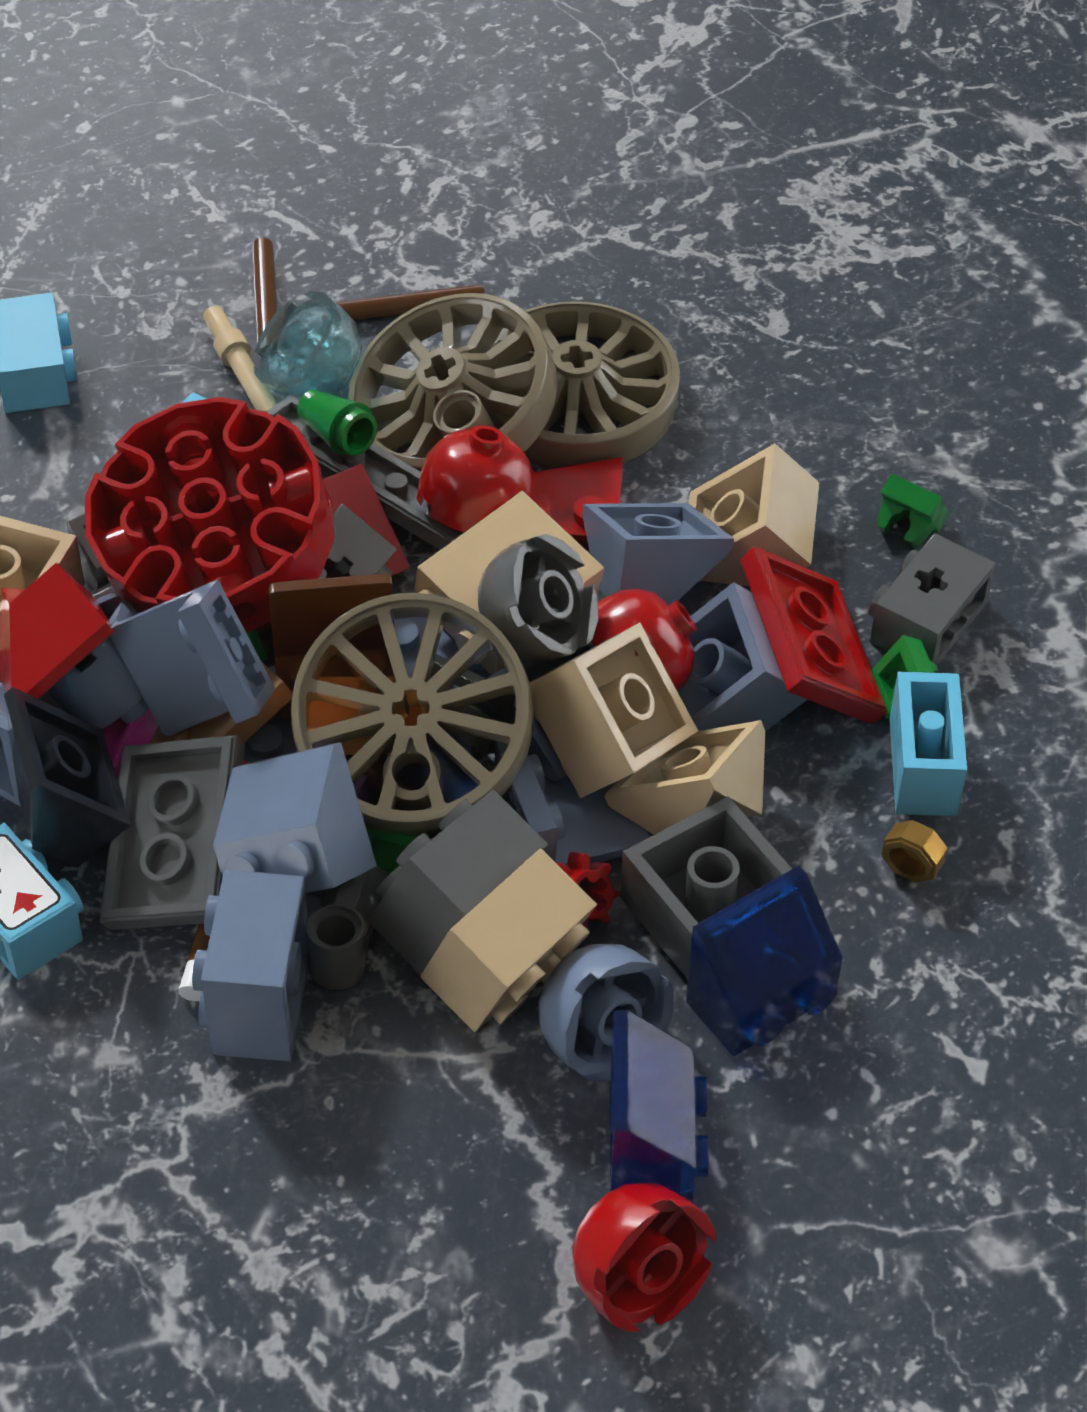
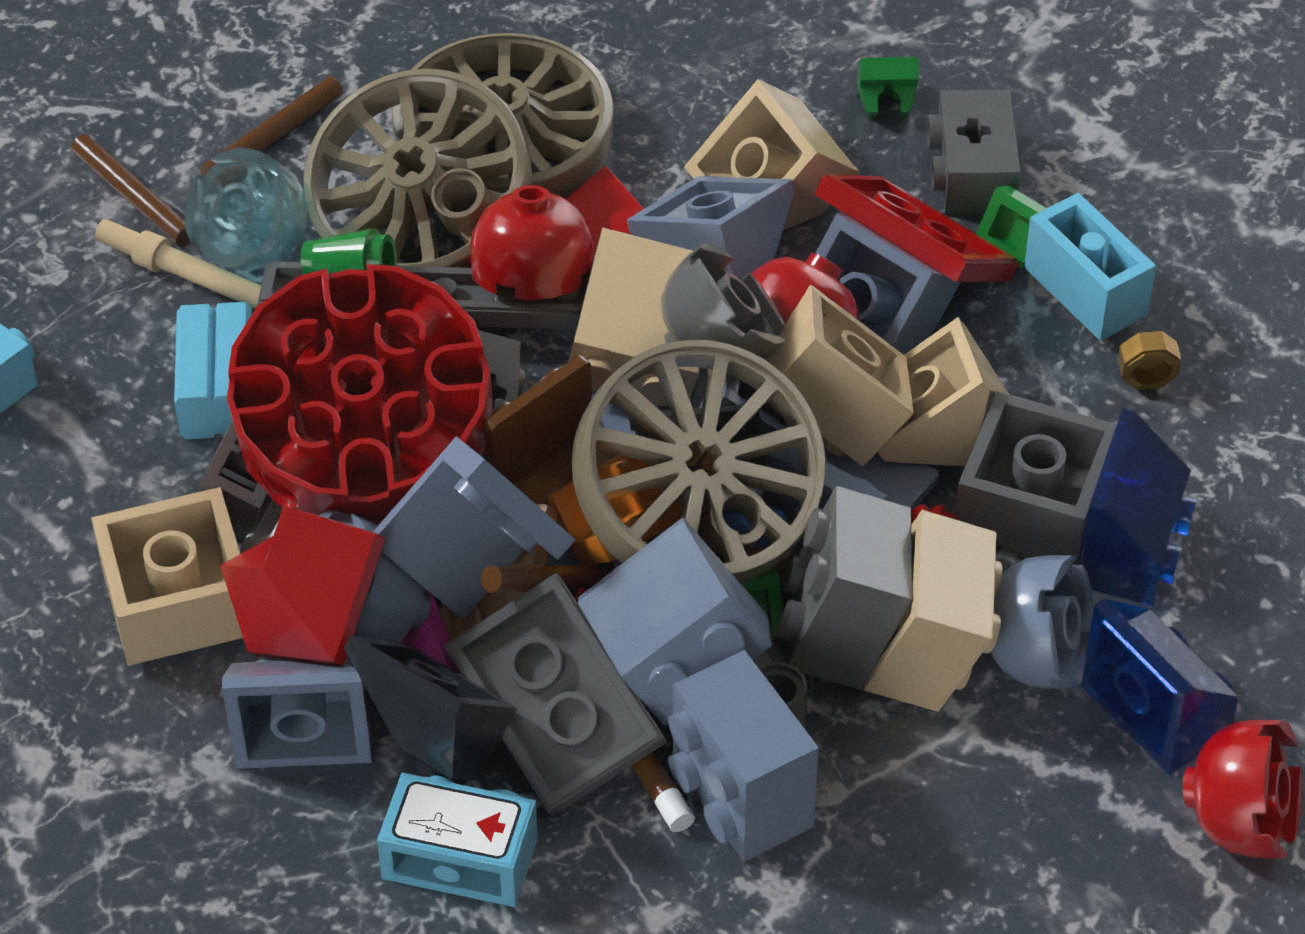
camera: 35 degrees left, 0 degrees up
none -> reddish brown bar [481,565,614,593]

